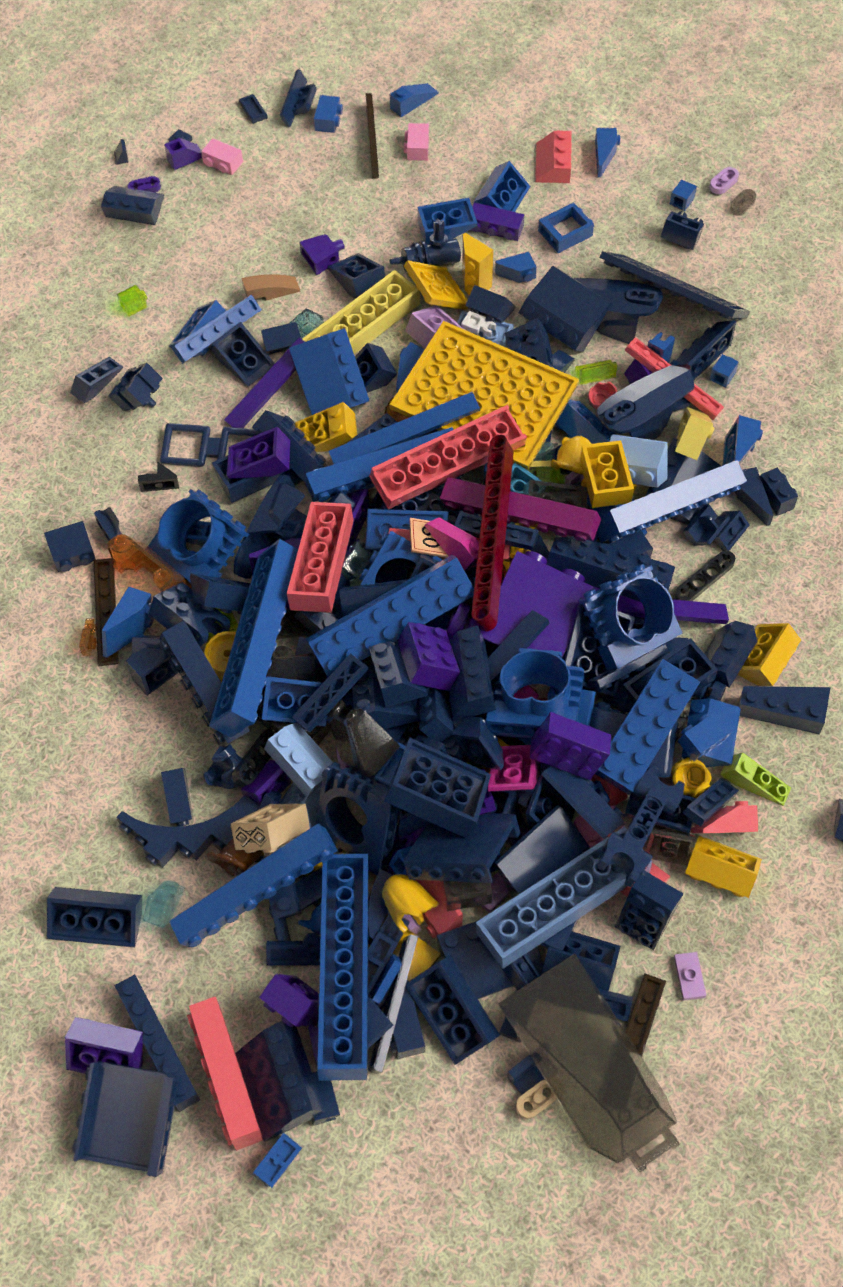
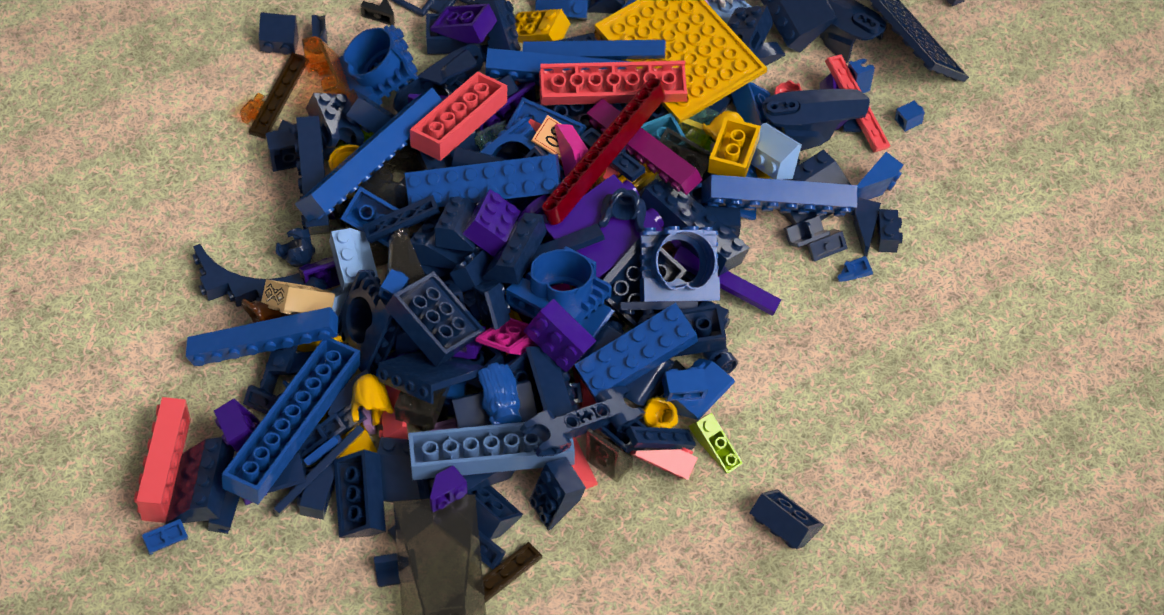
camera: 25 degrees right, 5 degrees down
dark blue slope [47,887,142,947] -> none
dark purple brick [65,1017,143,1074] -> none
dark blue panel [72,1061,180,1177] -> none
blue slope [102,587,154,657] -> none
dark blue brick [114,974,200,1112] -> none
clear light blue slope [143,880,185,928] -> none
dark blue slope [161,768,193,826] -> none
black beam [232,727,279,788] -> none
tan plate [516,1079,559,1119] -> none
clear neon green panel [575,359,618,385] -> none
dark blue slope [670,320,737,380] -> none
lavender plate [674,952,707,1001] -> none
light yellow wedge [675,406,714,460] -> none
black beam [675,550,736,601] -> none
yellow slope [685,835,762,898] -> none
dark blue slope [704,621,757,688] -> none
yellow slope [738,623,801,686] -> none
dark blue wedge [738,686,831,735] -> none
none -> blue brick [378,269,409,301]
none -> dark purple slope [430,465,467,512]
none -> blue hair [478,362,522,425]
none -> dark blue hair [598,188,646,233]
none -> blue slope [838,256,873,282]

